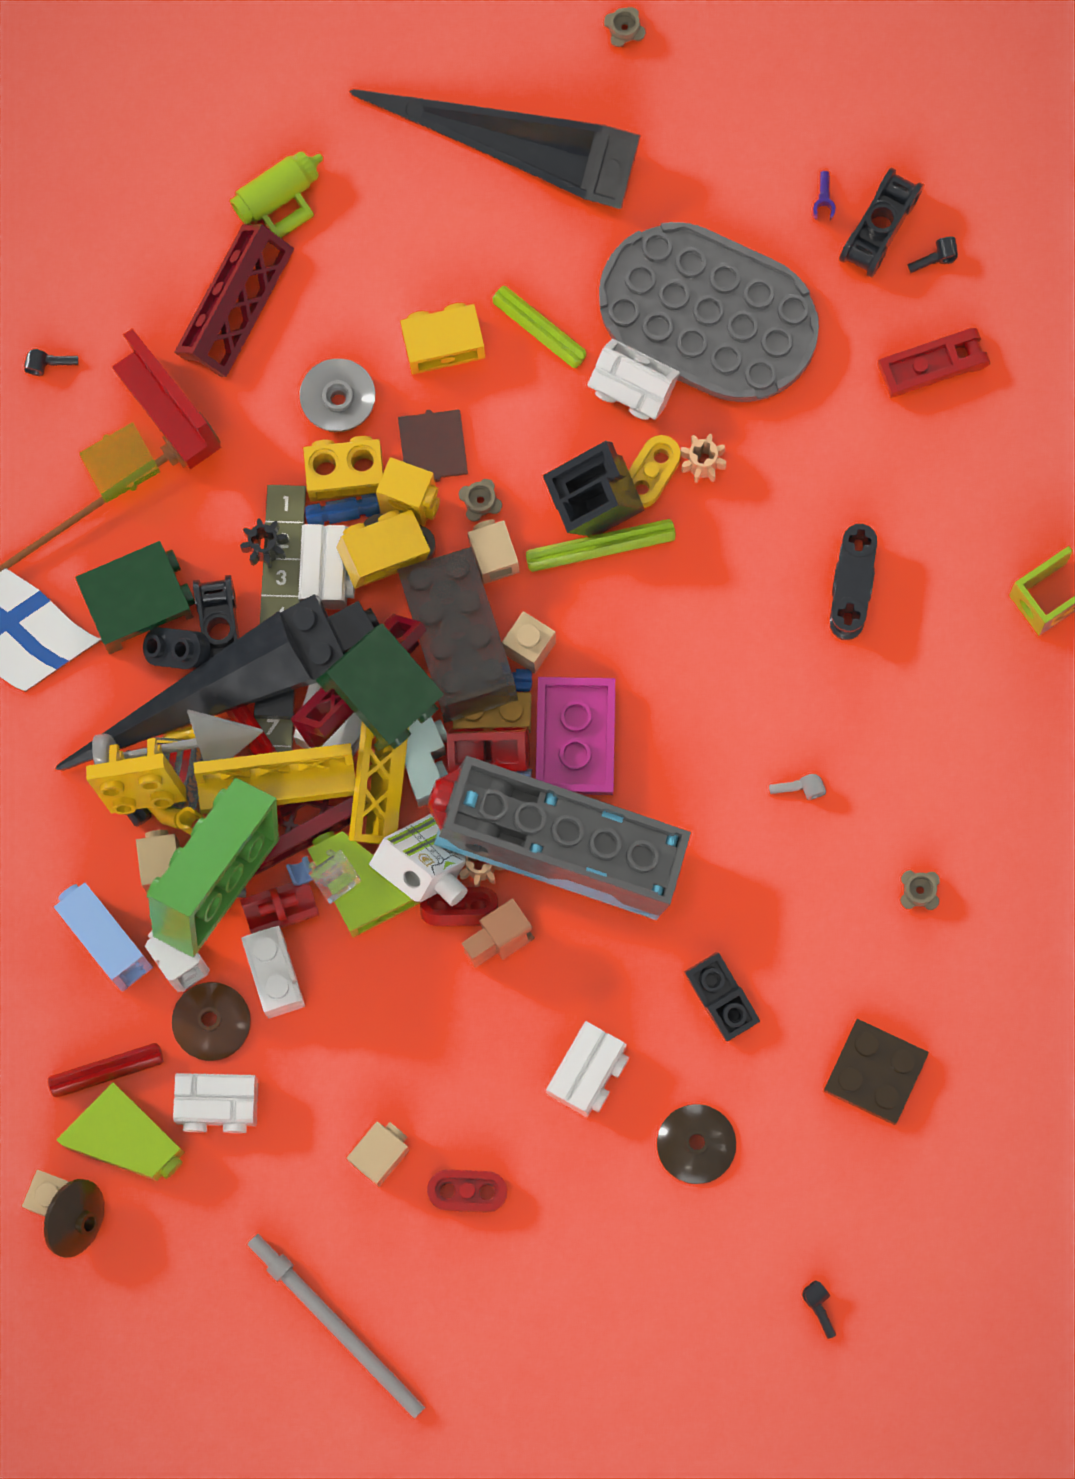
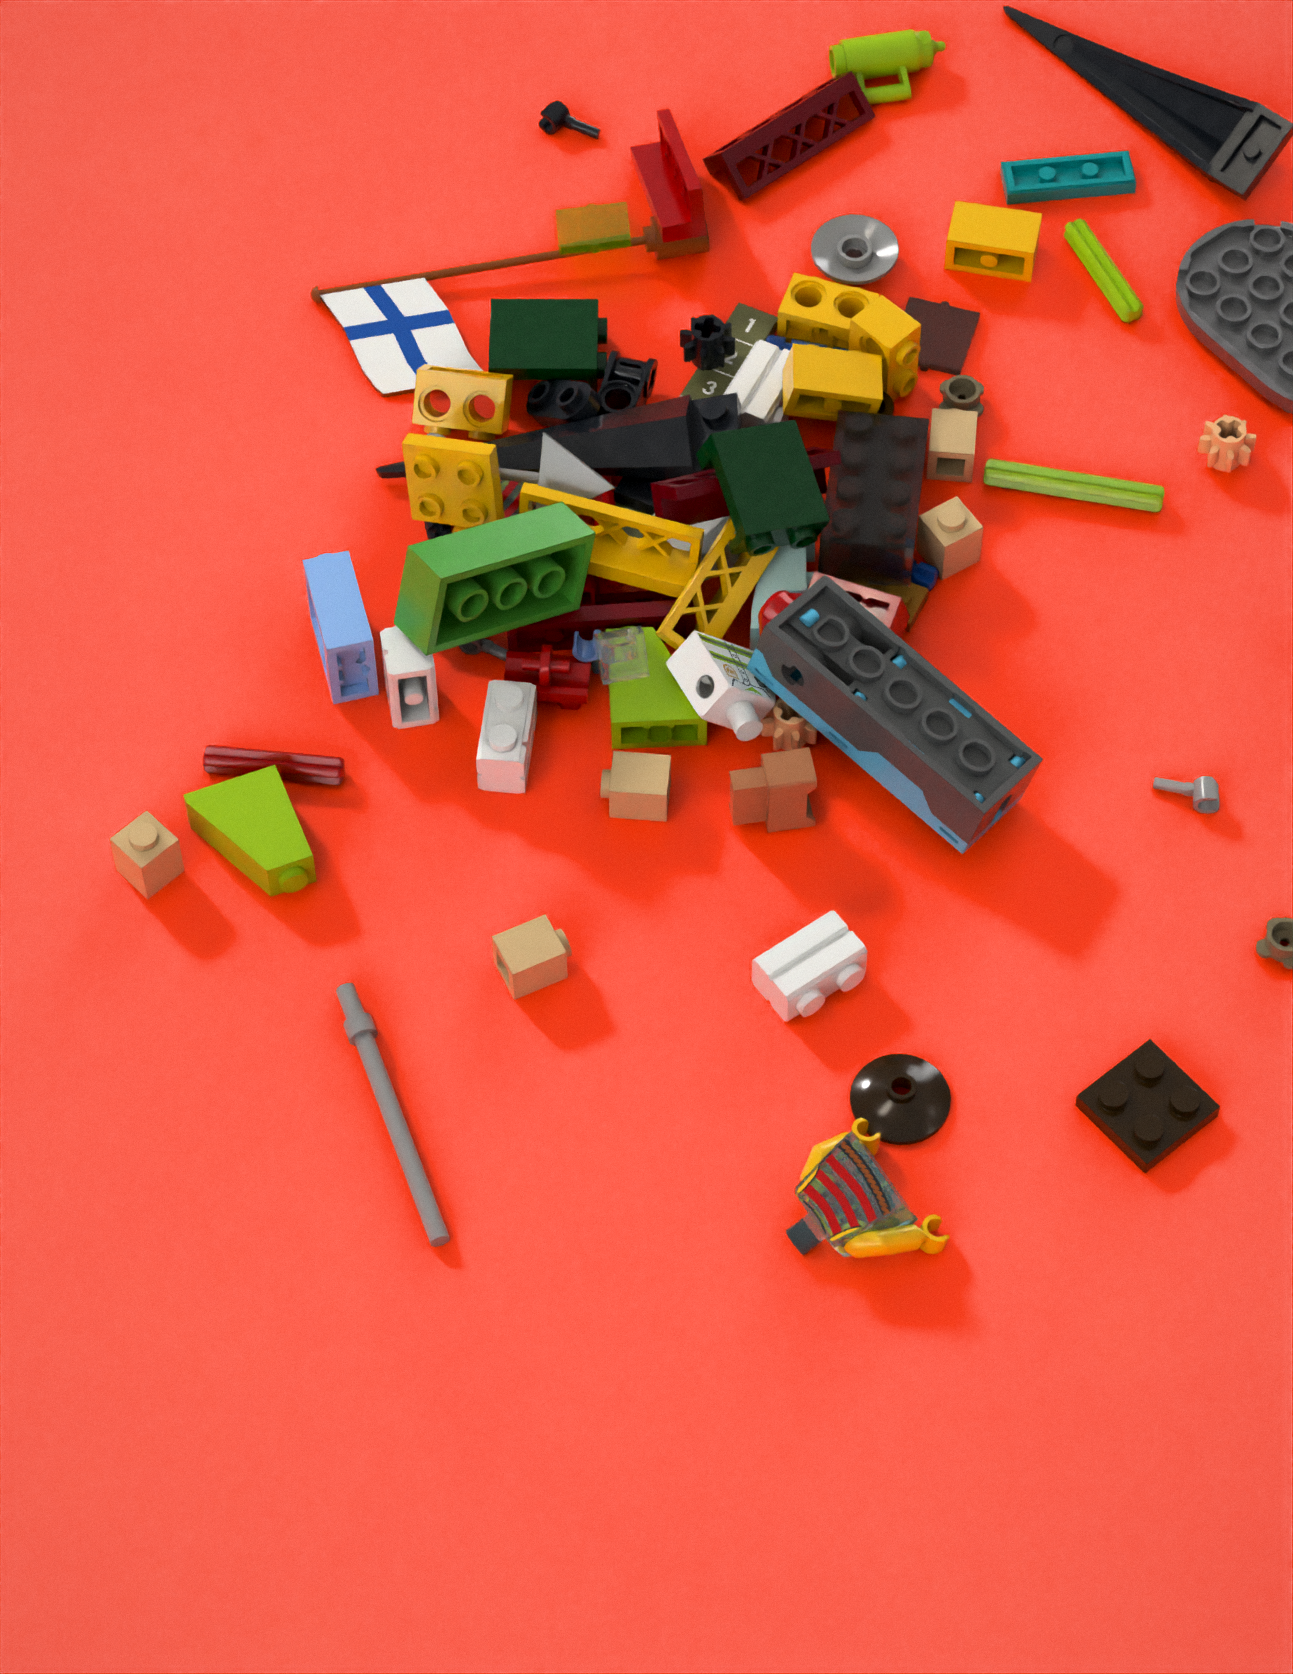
camera: 20 degrees right, 20 degrees down
dark brown dish [44,1179,104,1258] -> none
reddish brown dish [172,982,251,1061] -> none
white brick [173,1073,259,1133] -> none
red plate [419,886,498,926] -> none
red plate [427,1170,508,1213] -> none
dark pink plate [536,677,616,795] -> none
black plate [543,441,645,536] -> none
white brick [587,338,680,420] -> none
yellow plate [629,435,681,507] -> none
black slope [683,952,761,1041] -> none
black hand [802,1280,836,1339] -> none
none -> yellow brick [412,364,514,440]
none -> tan brick [600,751,671,822]
none -> torso [785,1118,950,1258]
none -> teal tile [1000,150,1136,205]

